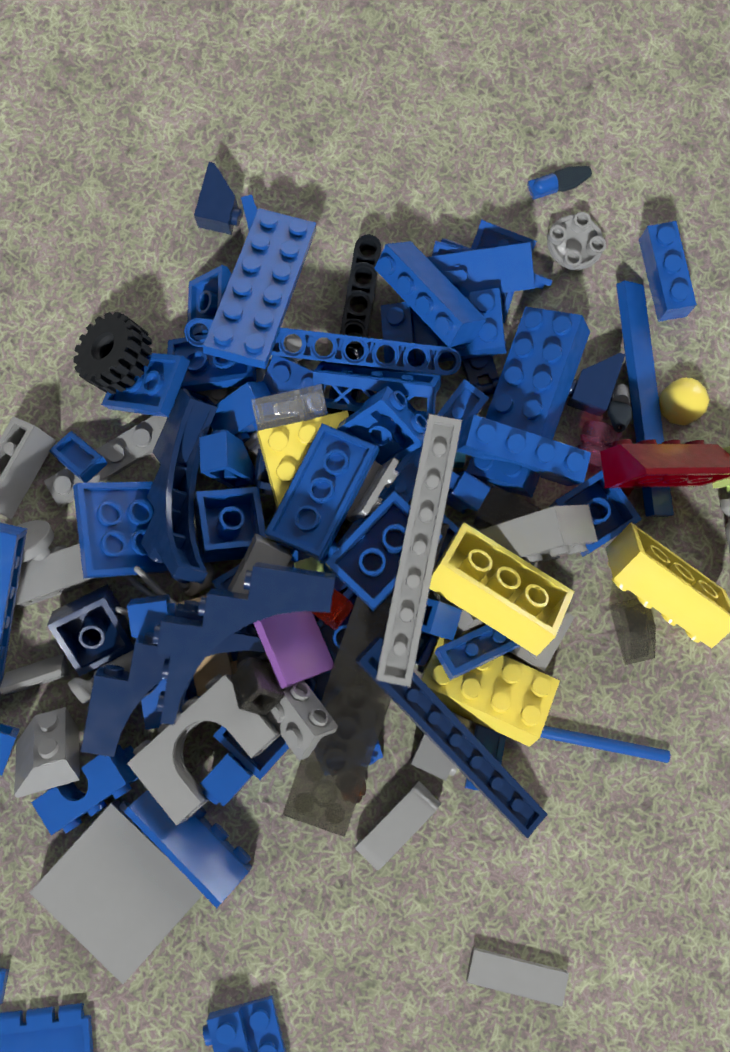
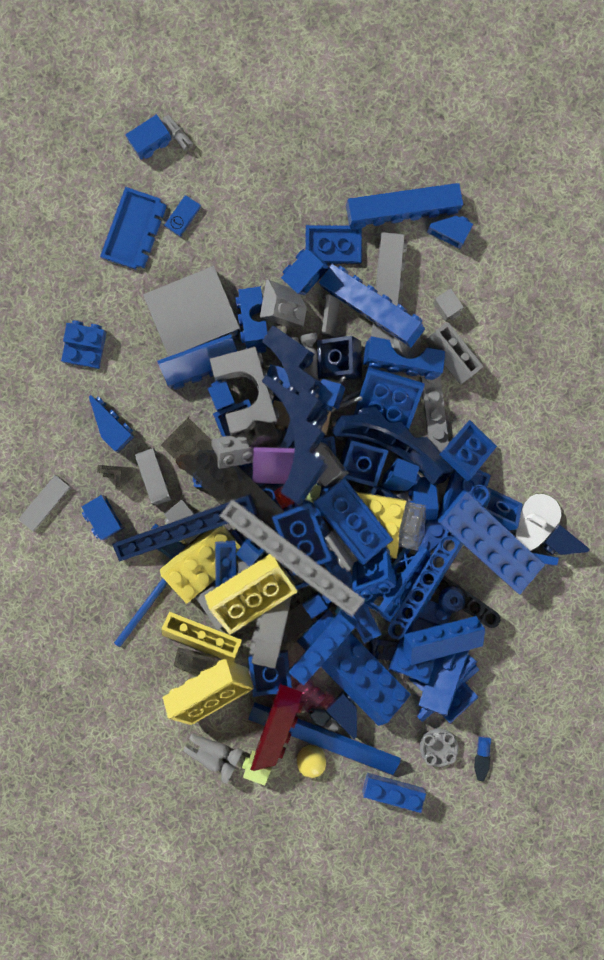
camera: 115 degrees right, 5 degrees up
blue tile [49,431,108,483] -> none
black tyre [73,312,152,394] -> none
none -> blue brick [82,495,124,540]
none -> blue slope [89,395,134,453]
none -> clear smoke slope [97,465,139,490]
none -> light yellow brick [161,612,242,662]
none -> blue arch [363,336,445,380]
none -> dark blue cone [438,586,465,613]
none -> white shield [515,494,561,551]

